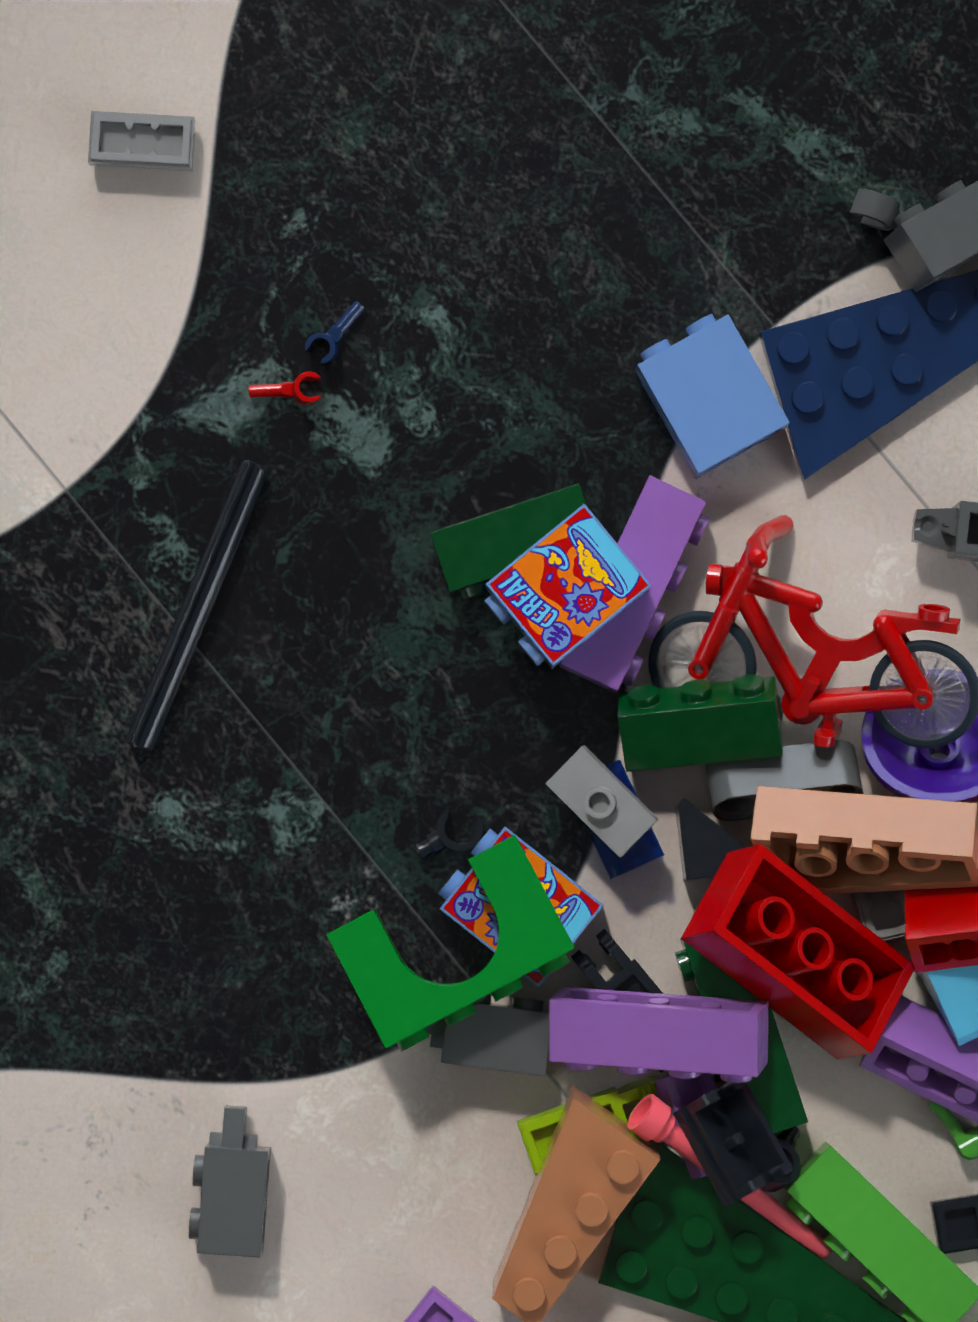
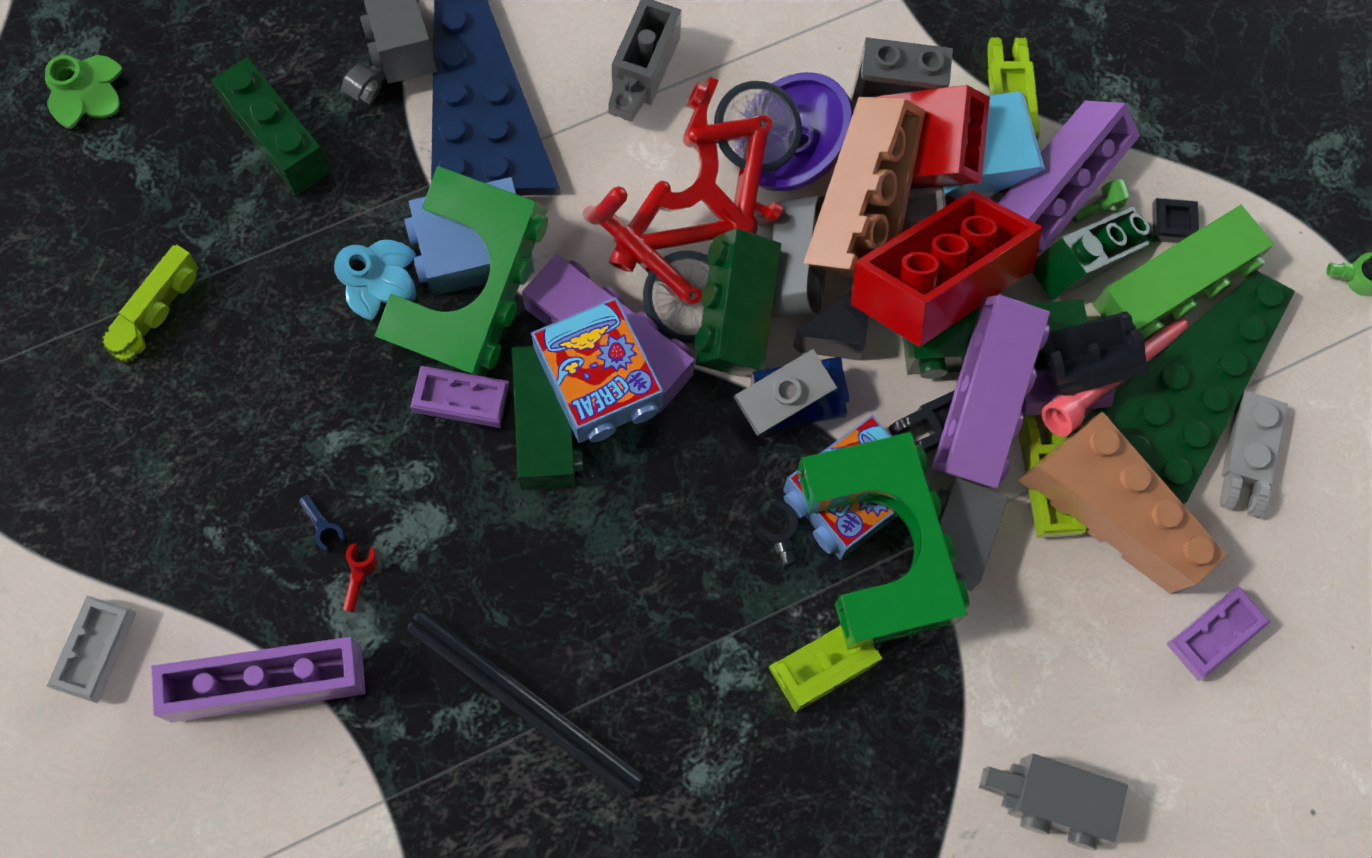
camera: 80 degrees left, 15 degrees down
none -> lime hinge [102,244,199,363]
none -> medium lavender brick [152,637,366,723]
none -> dark green brick [211,57,331,195]
none -> medium azure plate [334,240,416,321]
none -> green arch [375,166,548,377]
none -> medium lavender plate [410,366,510,428]
none -> lime hinge [769,625,882,713]
none -> dark green slope [1032,206,1157,300]

